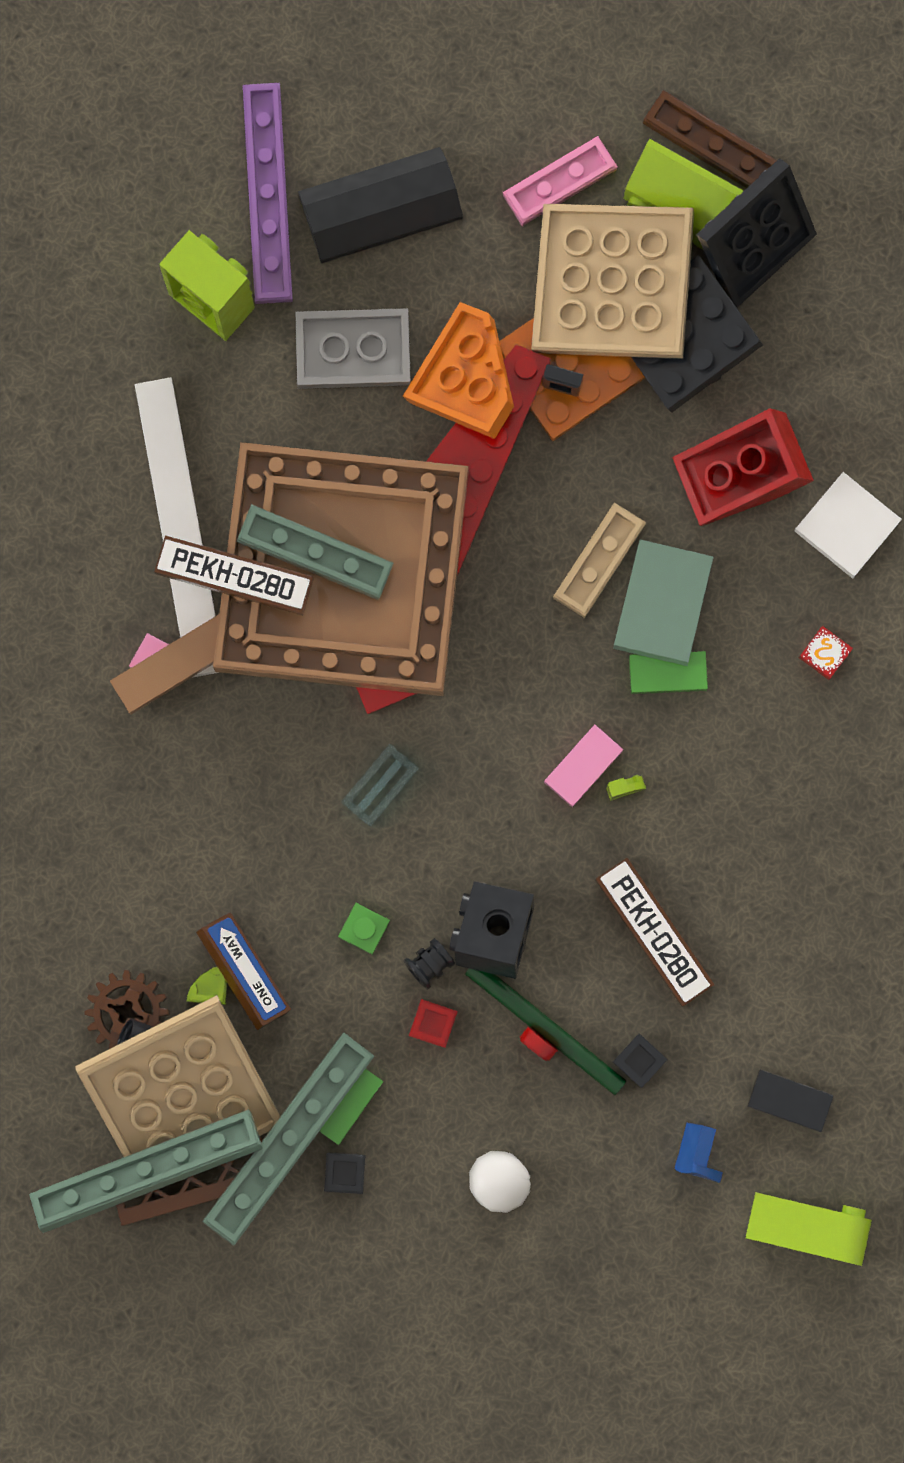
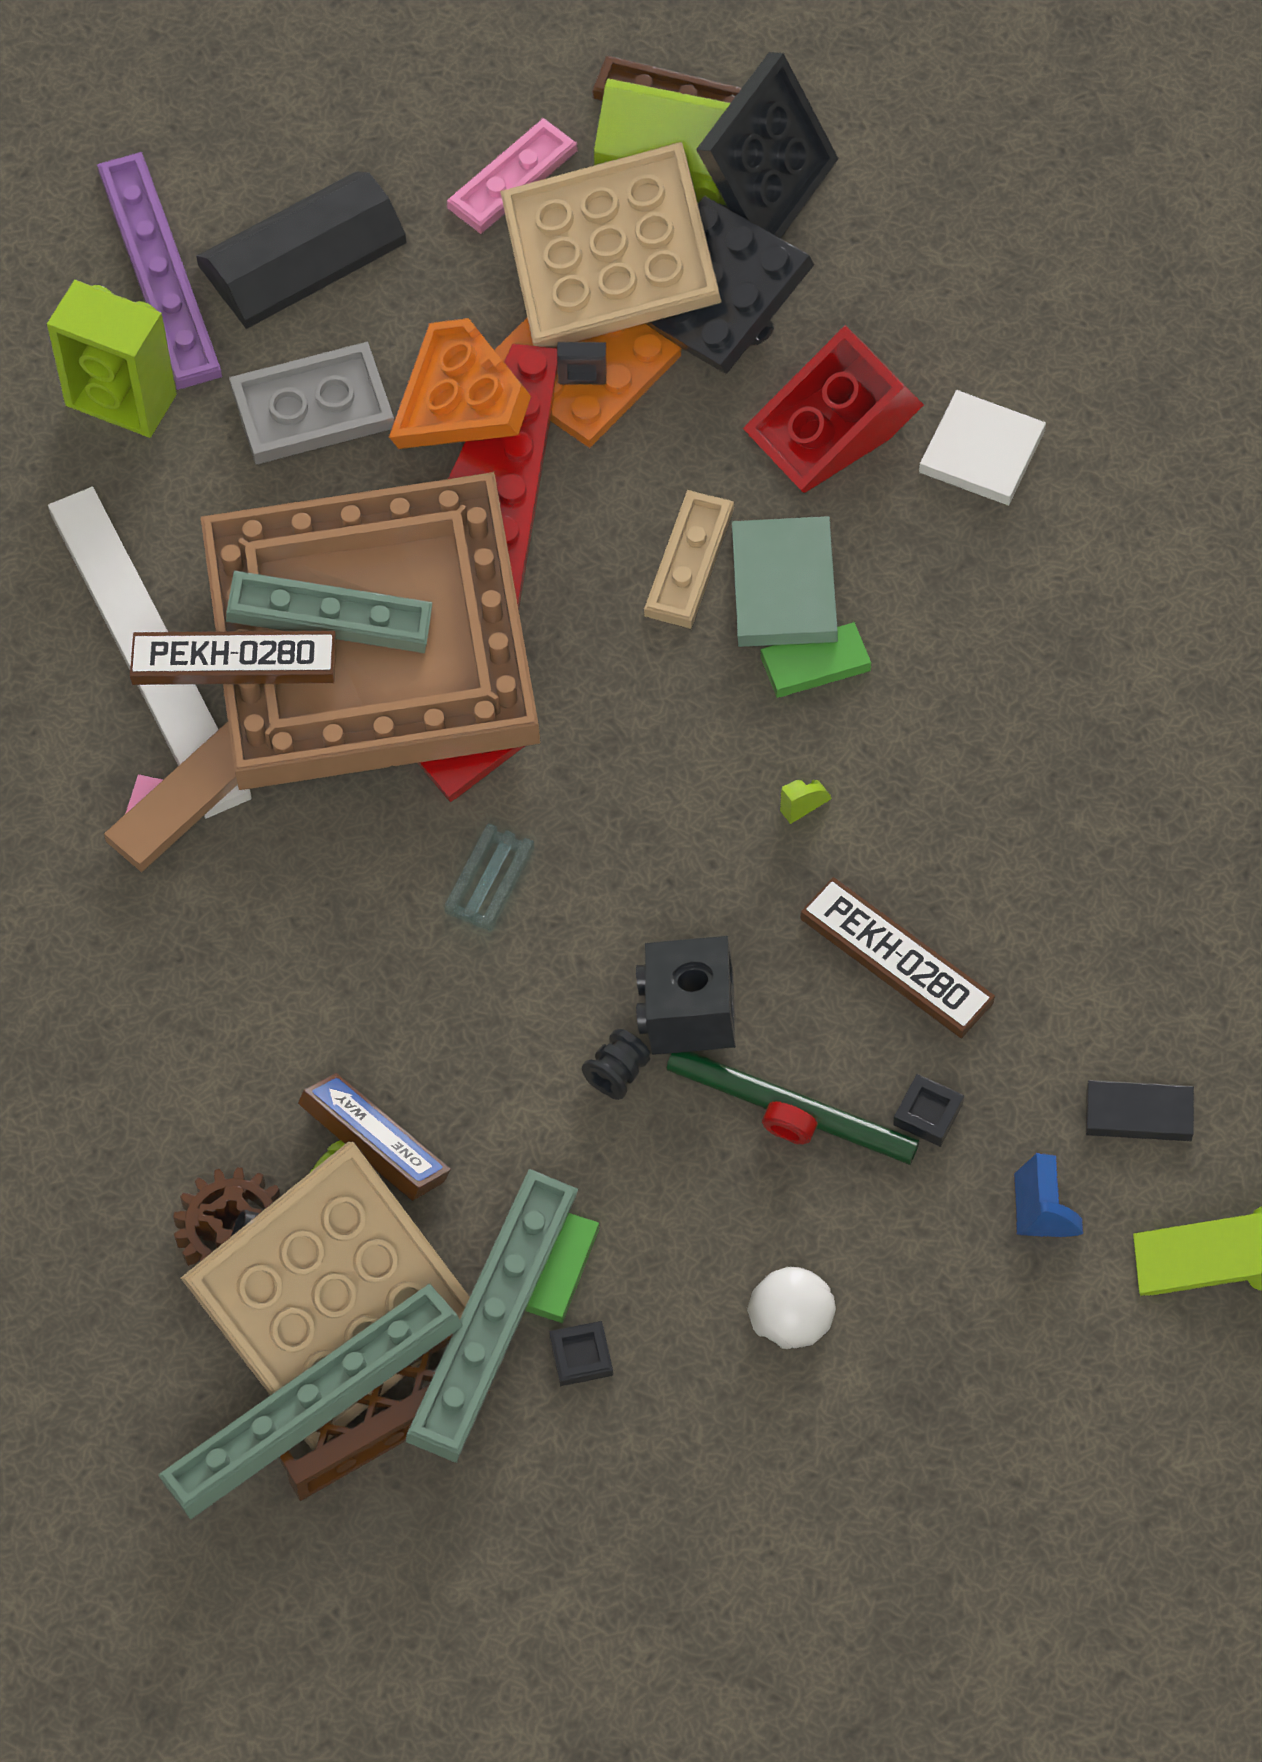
camera: 15 degrees left, 20 degrees down
bright green plate [338,903,390,955] -> none
red tile [409,999,458,1048] -> none
bright pink tile [544,725,624,808] -> none
tile [799,626,853,680] -> none

